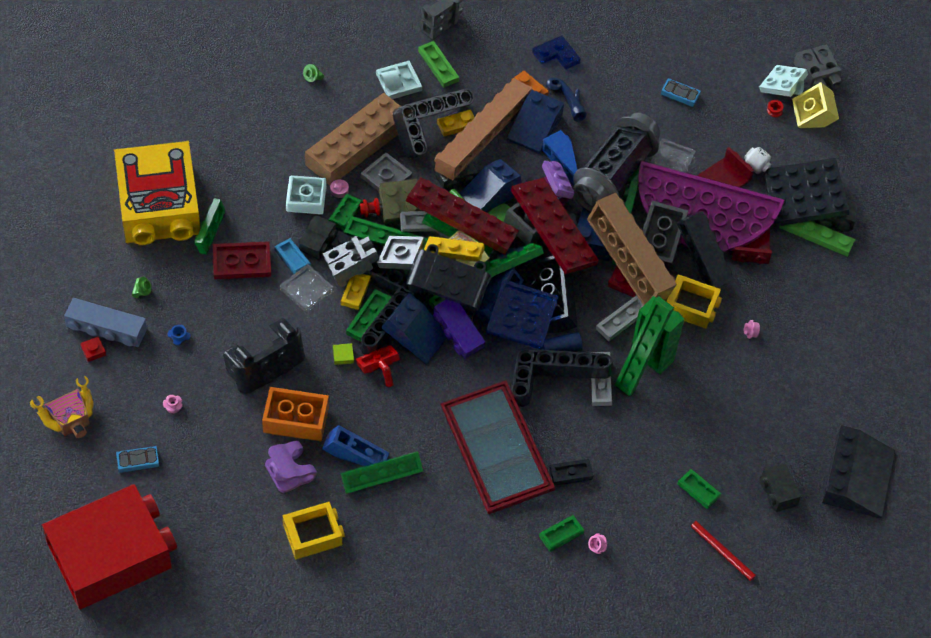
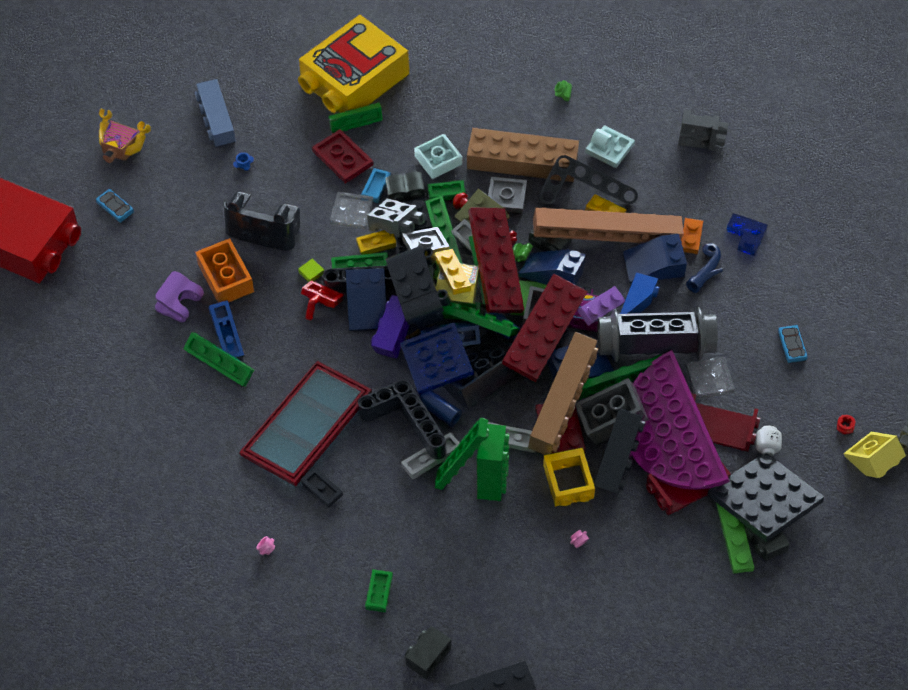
camera: 60 degrees right, 0 degrees up
red plate [80,337,106,362] -> none
bright green plate [132,277,151,298] -> none
bright pink plate [163,395,182,413] -> none
yellow window [282,502,345,560] -> none
bright pink tile [330,179,349,198] -> none
bright green plate [418,41,459,88] -> none
green plate [539,515,584,552] -> none
red bar [691,521,756,581] -> none
light aqua plate [759,65,808,97] -> none

